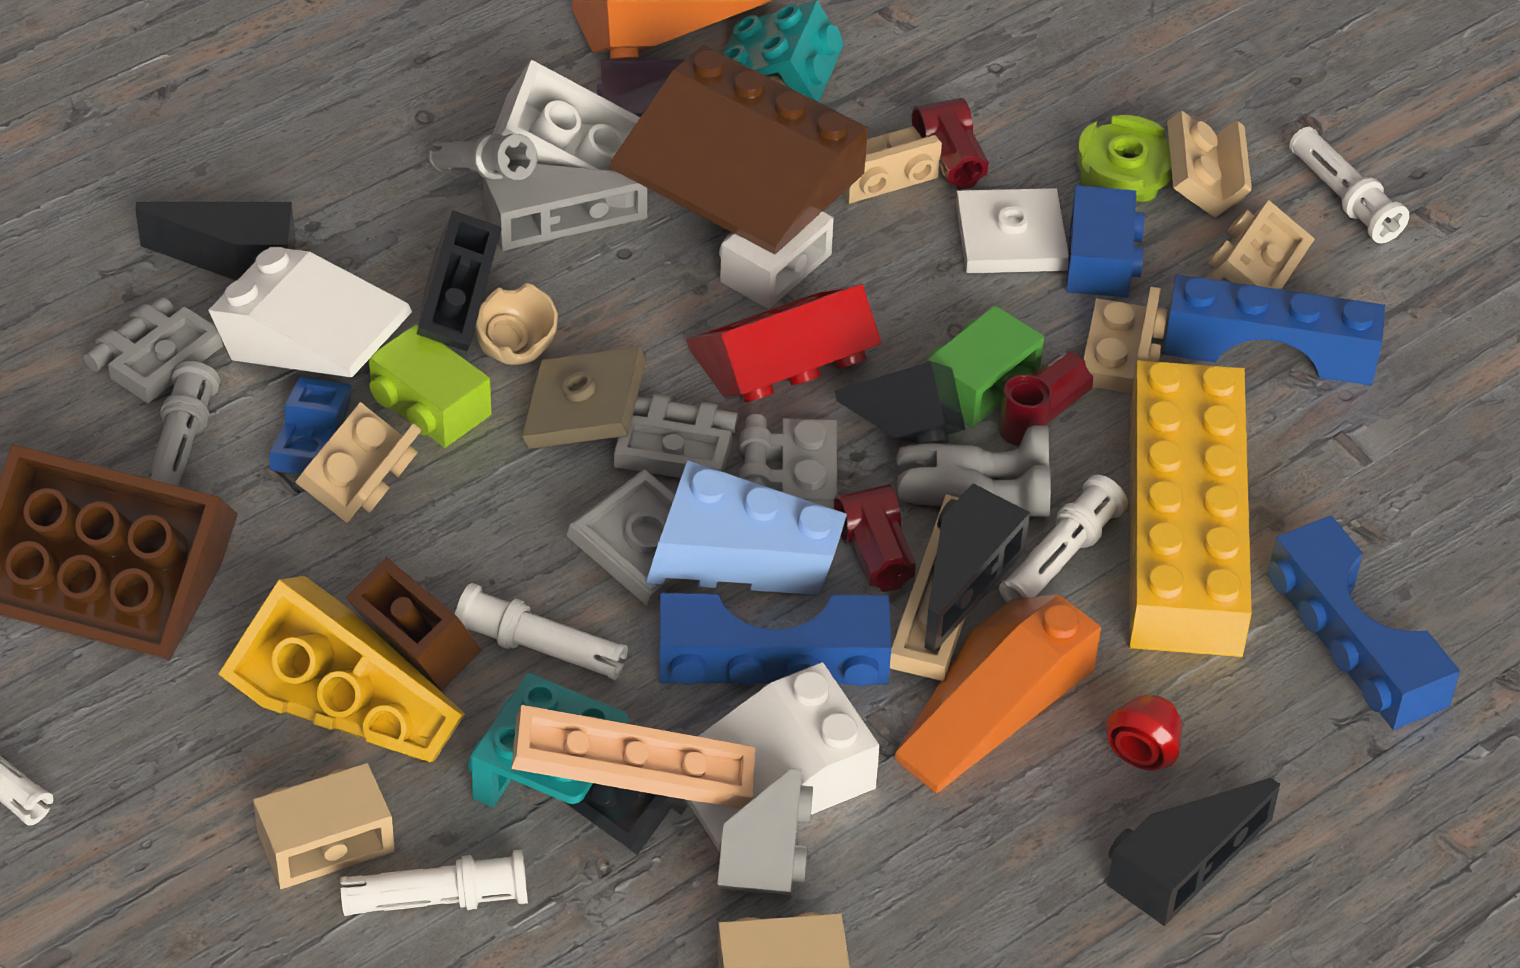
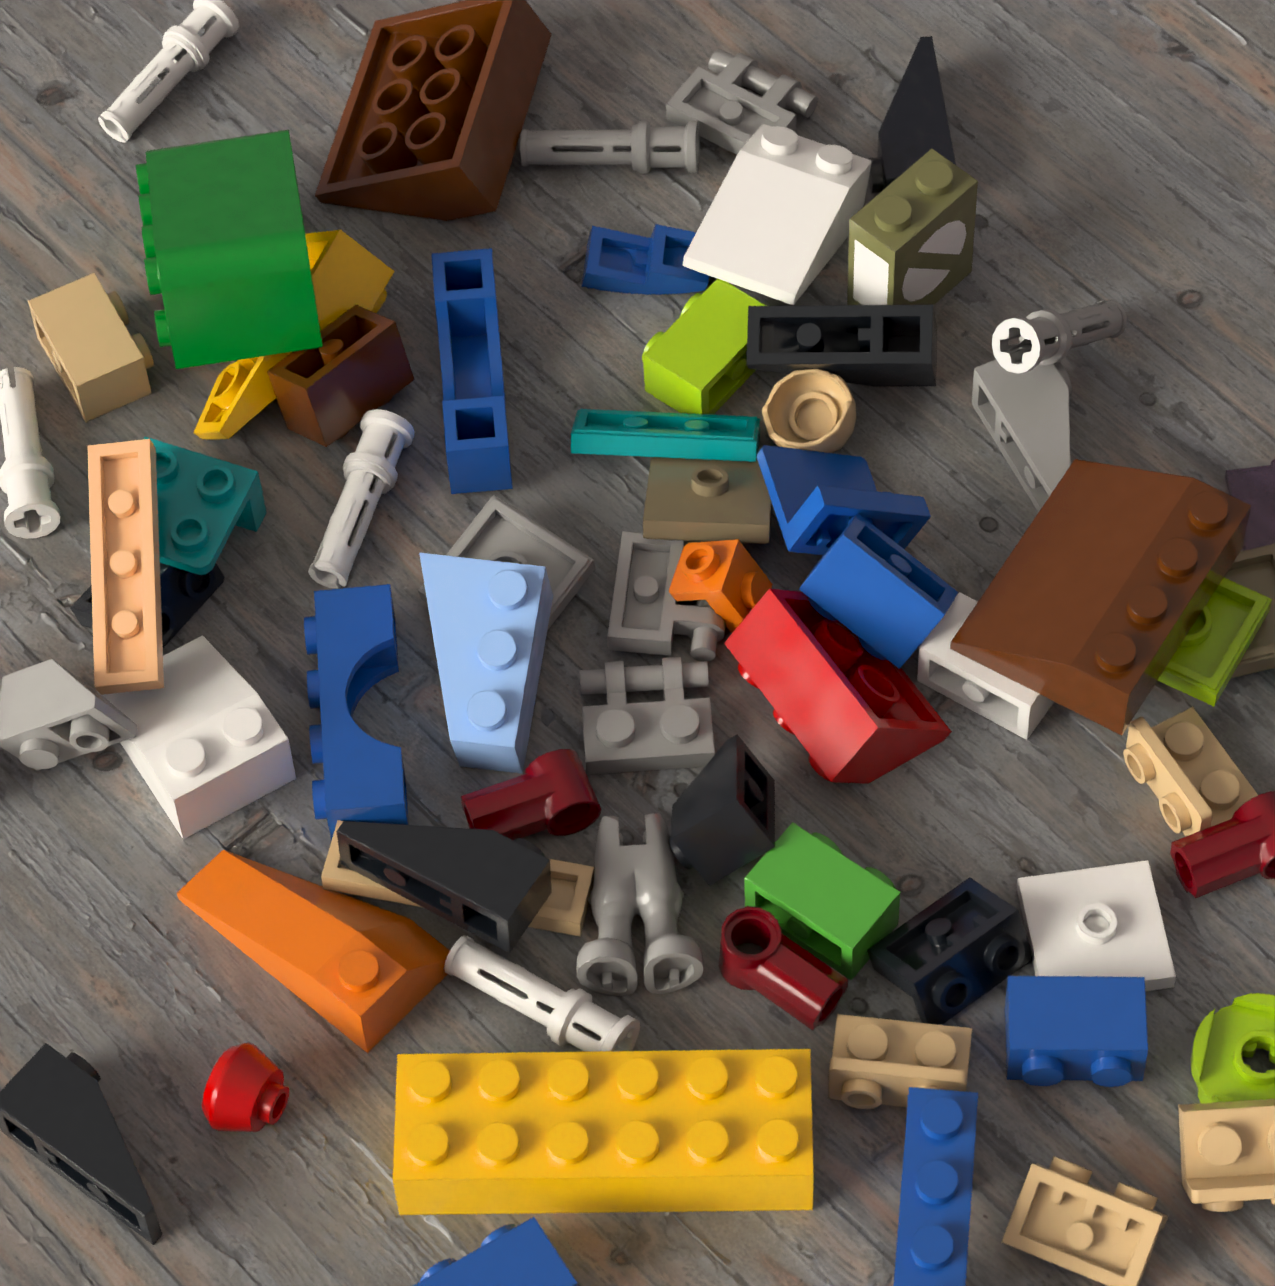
camera: 90 degrees right, 10 degrees up
tan bracket [295,402,422,523] -> none
white slope [493,60,640,171] -> none
none -> green windscreen [136,130,323,369]
none -> blue arch [431,248,513,494]
none -> teal tile [571,409,761,462]
none -> orange bracket [669,539,773,633]
none -> blue bracket [756,445,931,555]
none -> blue brick [799,513,958,669]
none -> olive brick [847,149,978,305]
none -> black bracket [867,877,1032,1025]

